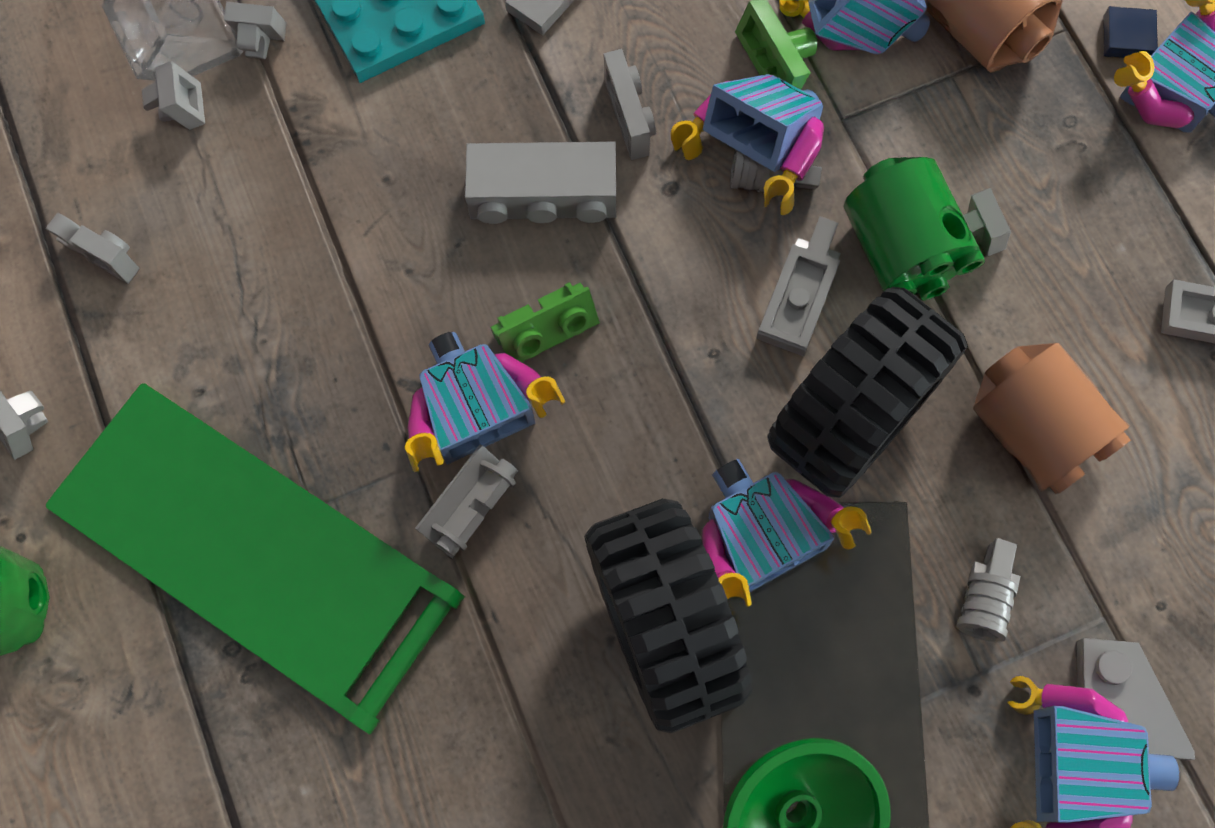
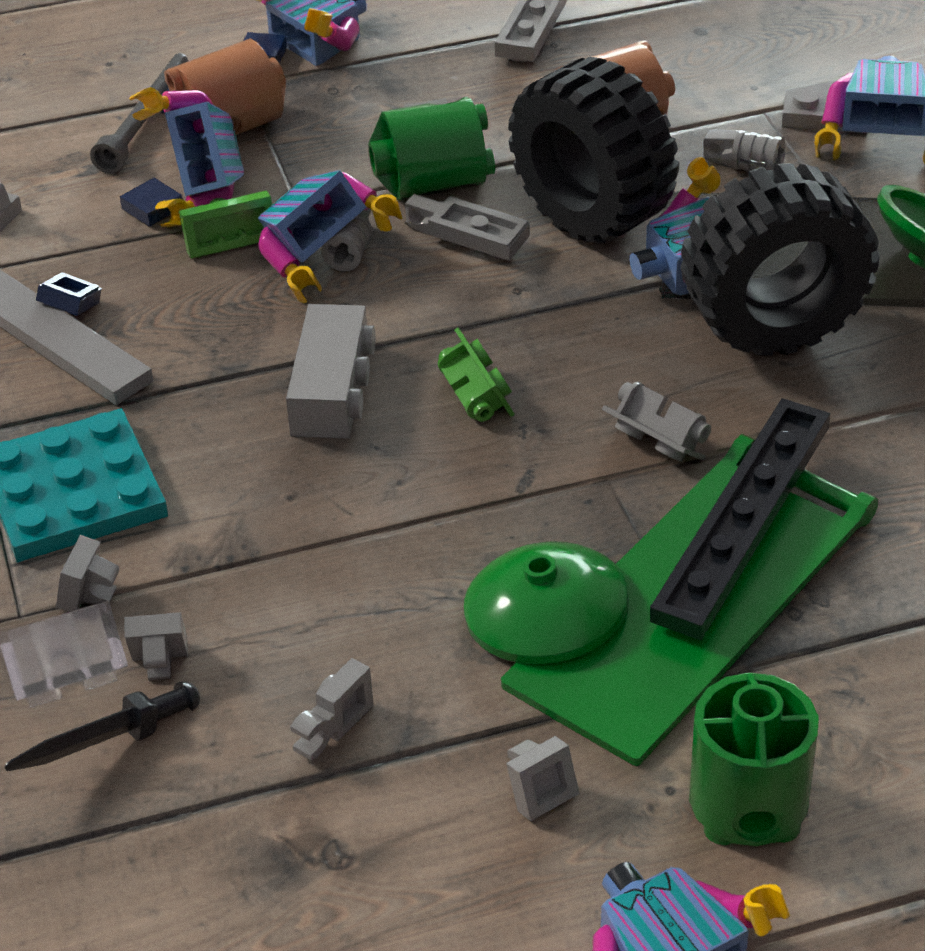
camera: 85 degrees left, 30 degrees down
torso [405,332,566,472] -> none
light grey plate [603,49,656,160] -> none
none -> black sword [4,681,200,771]
none -> green dish [464,541,629,664]
none -> black plate [650,398,830,640]

